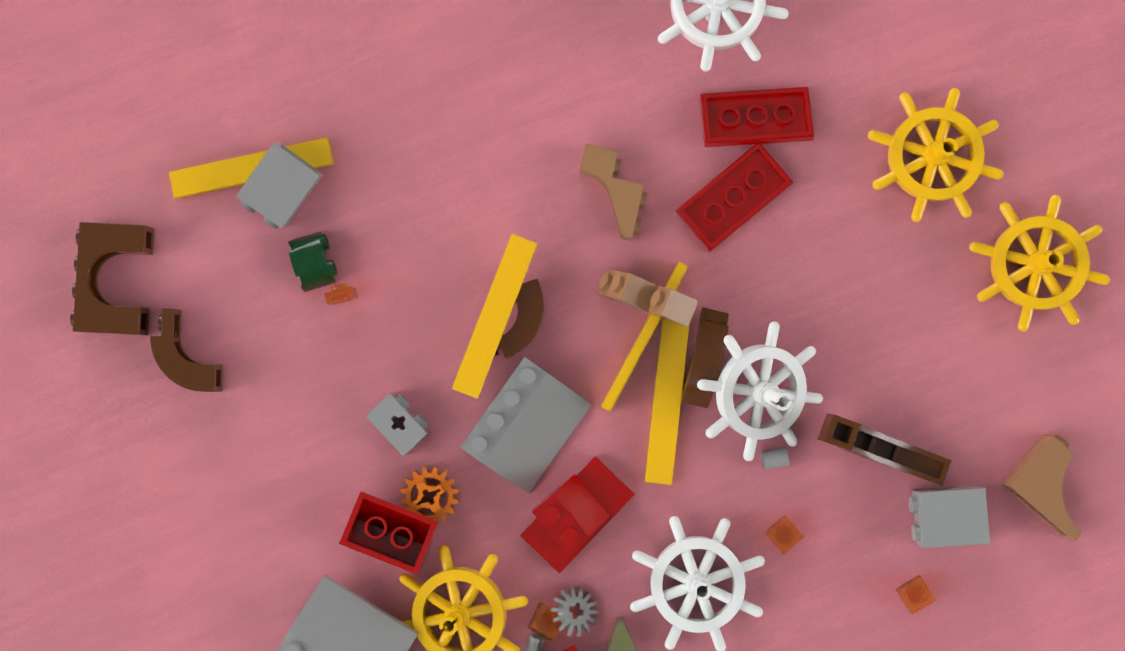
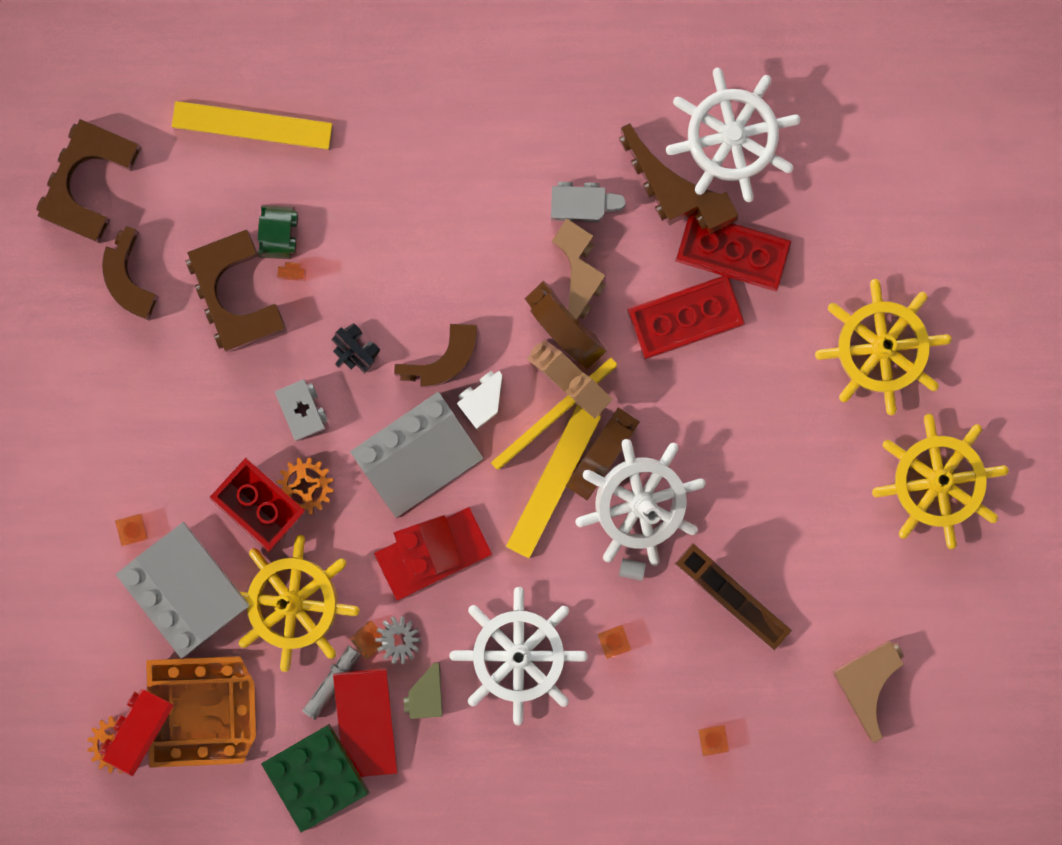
camera: 15 degrees right, 0 degrees up
light grey brick [236,142,324,229] -> none
yellow tile [451,234,538,399] -> none
light grey brick [909,486,990,548] -> none
none -> clear orange plate [115,514,148,546]
none -> reddish brown arch [185,229,287,353]
none -> black hips [331,323,380,374]
none -> white slope [457,371,502,429]
none -> reddish brown arch [524,281,607,369]
none -> light grey hinge [551,182,626,222]
none -> reddish brown arch [619,123,738,234]

